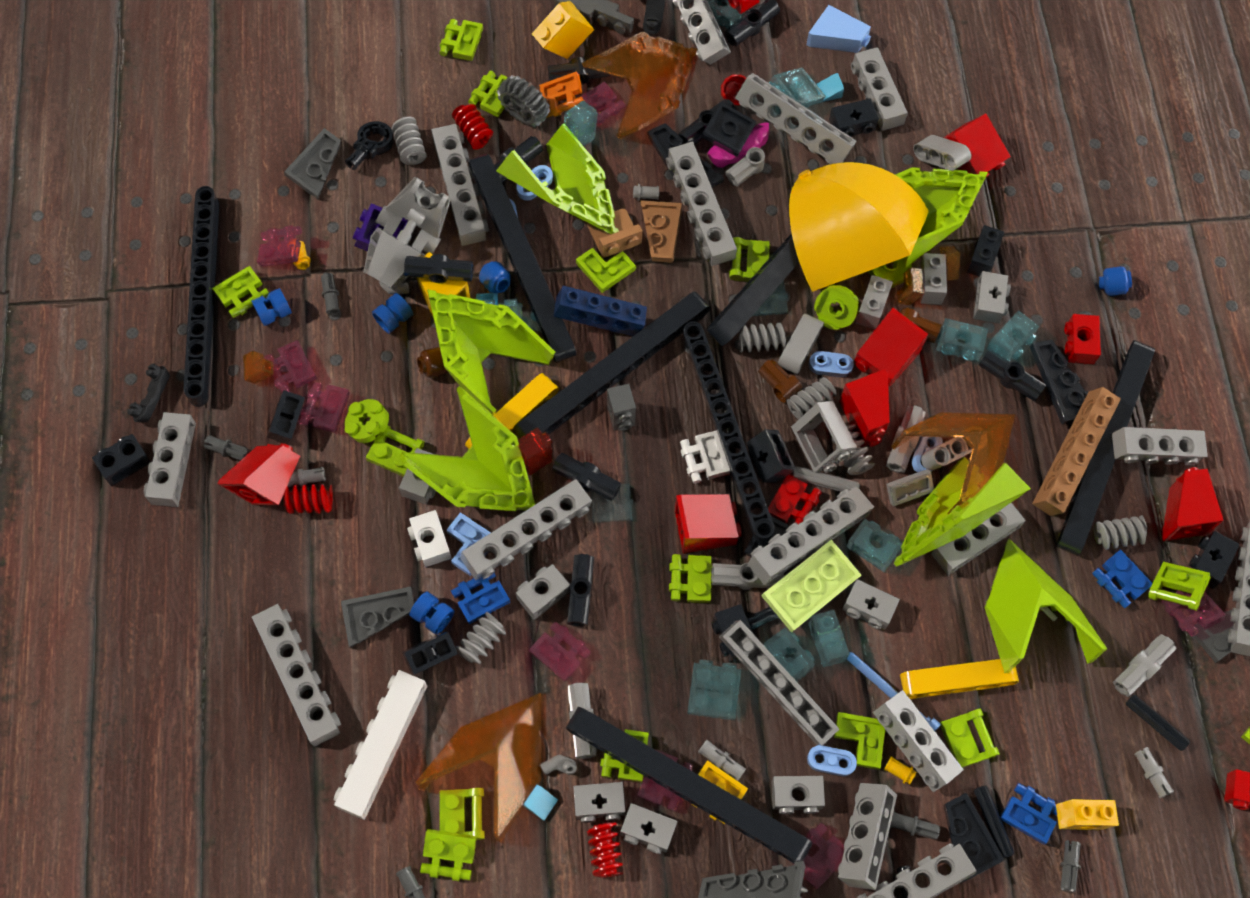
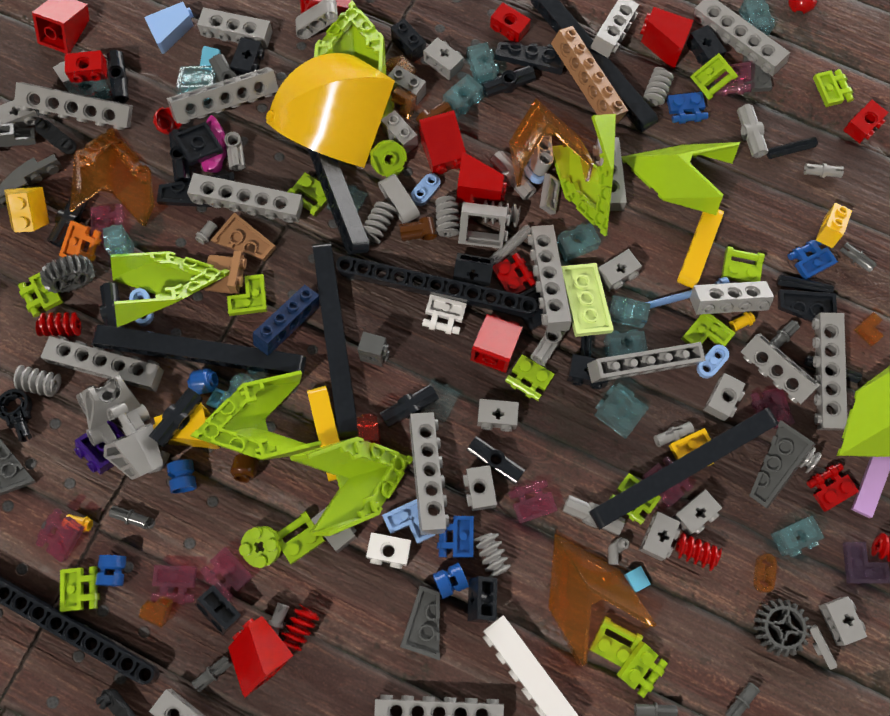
camera: 60 degrees left, 5 degrees up
none -> dark grey piece [209,54,236,81]
none -> light grey brick [477,399,519,432]

